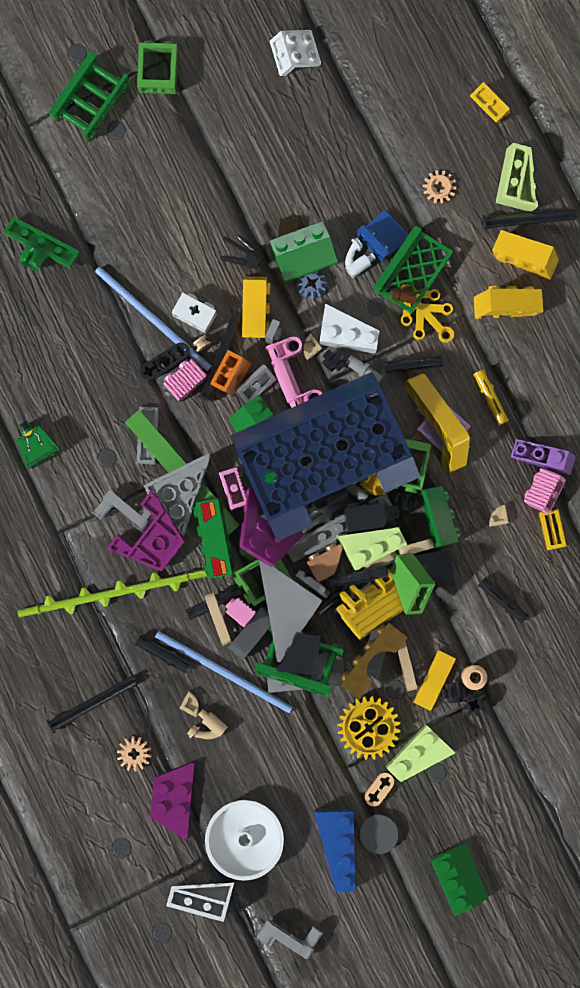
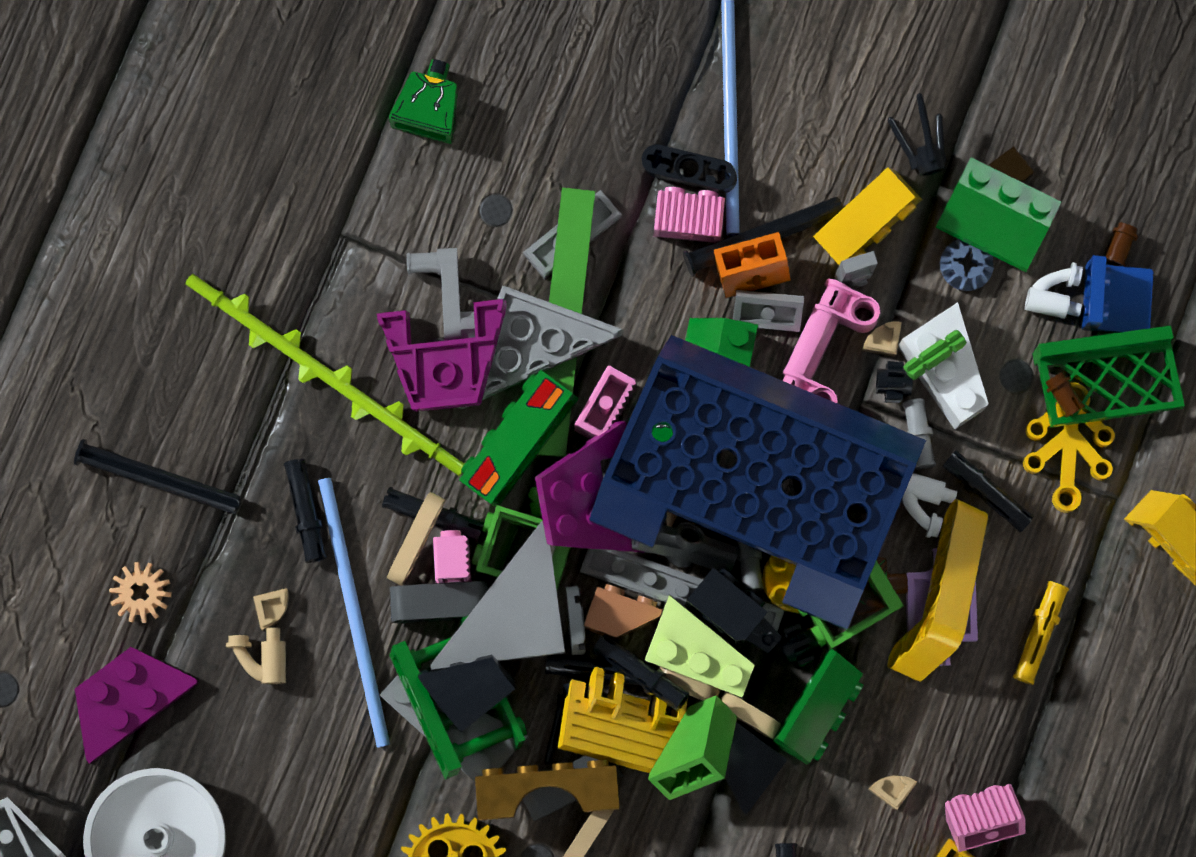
camera: 40 degrees right, 5 degrees down
white brick [172,293,217,334] -> none
tan bush [192,335,211,353] -> none
medium lavender slope [511,439,576,475] -> none
none -> white plant [902,473,957,538]
none -> bright green axle [904,330,967,380]
none -> reddish brown pin [1106,222,1138,267]

